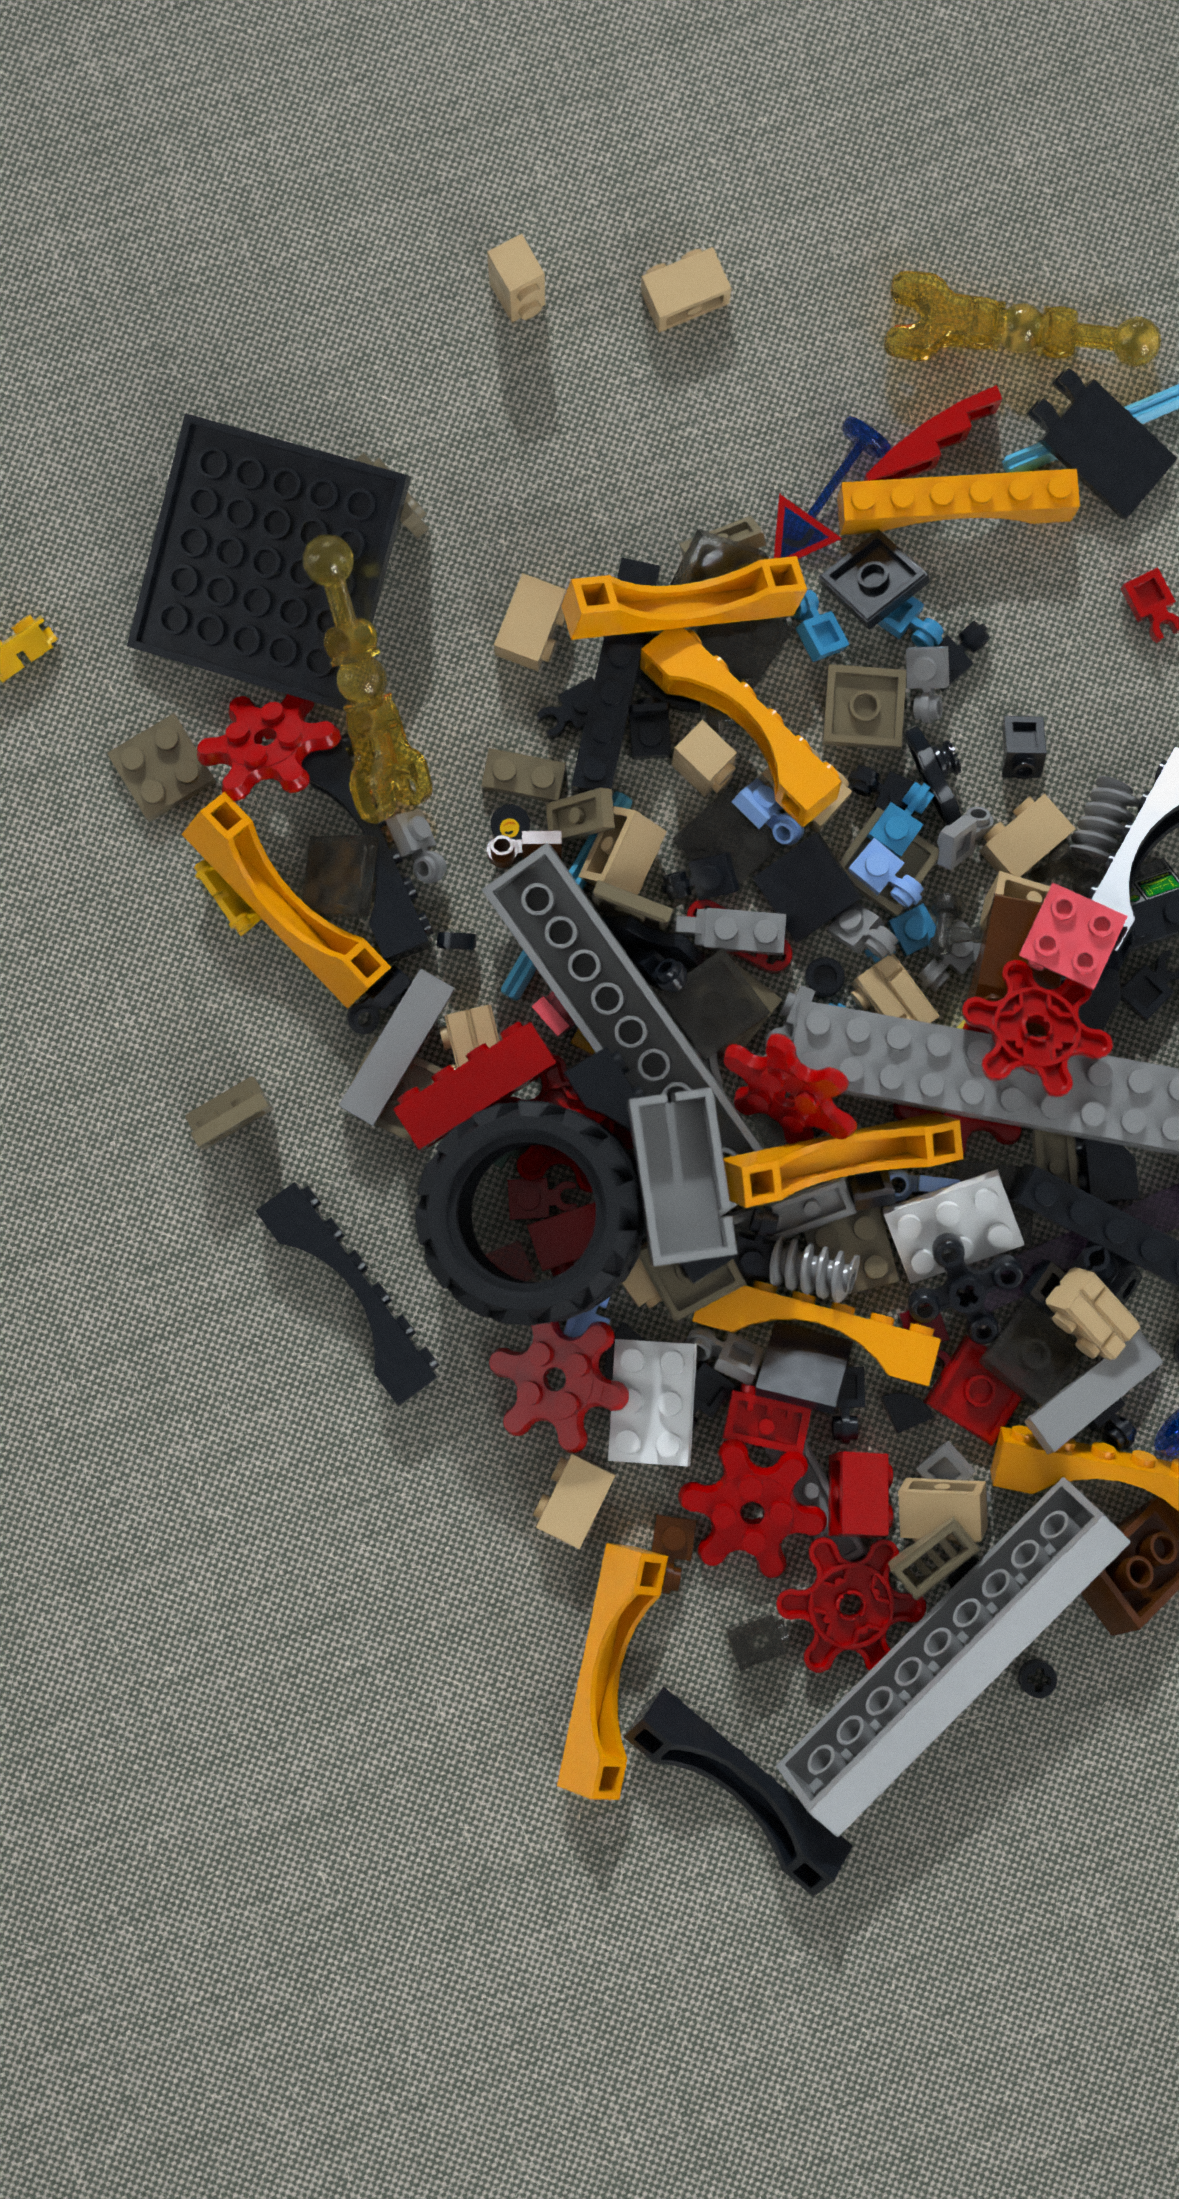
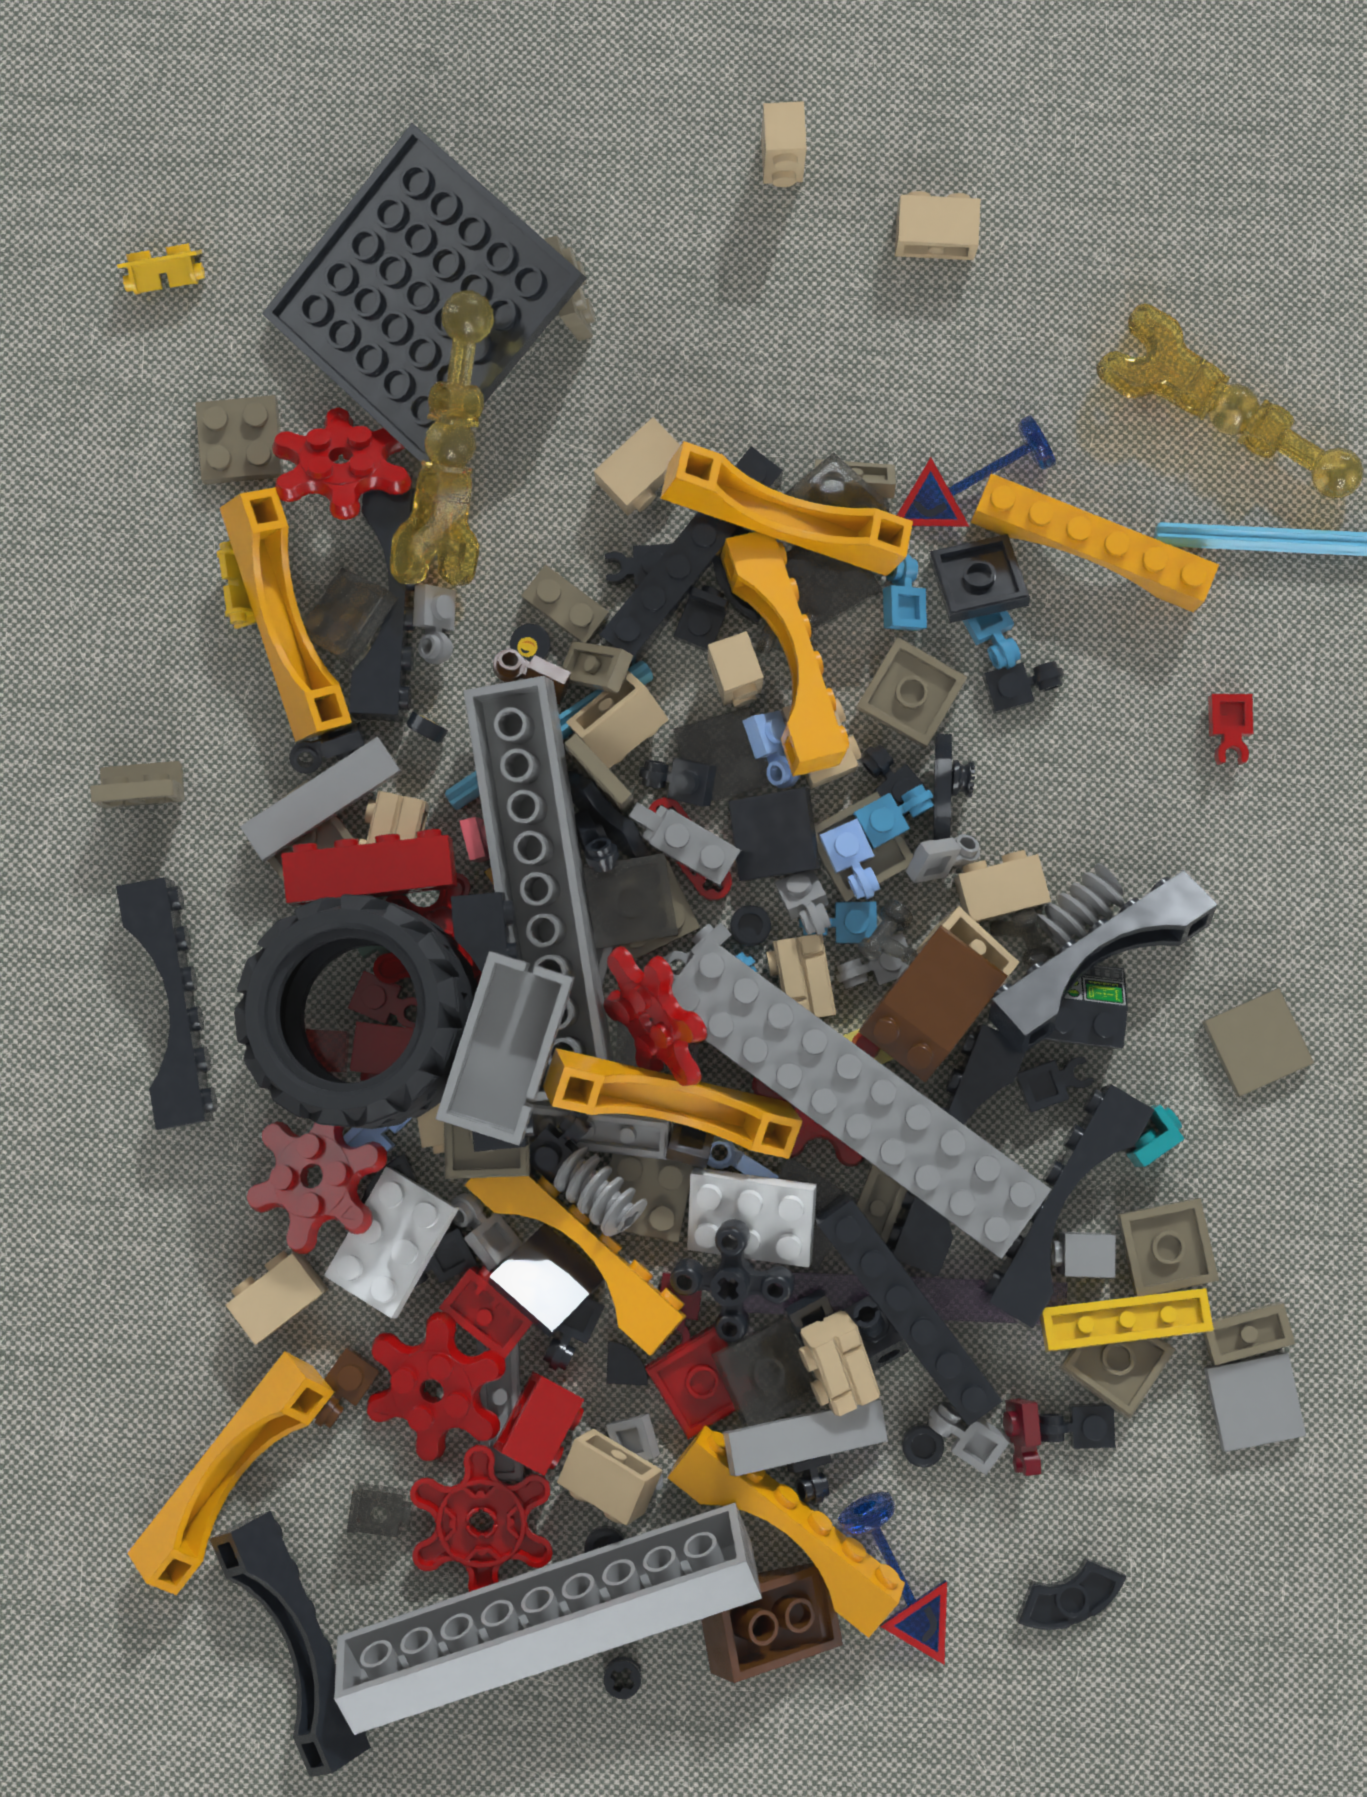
camera: 35 degrees right, 0 degrees up
red slope [864,385,1002,481] -> none
dark tan slope [888,1517,980,1601] -> none
light grey plate [906,646,949,723] -> none
red plate [962,960,1113,1098] -> none
black bracket [1001,716,1047,779] -> none
coral hinge [1019,882,1128,990] -> none
black tile [1026,368,1178,520] -> none

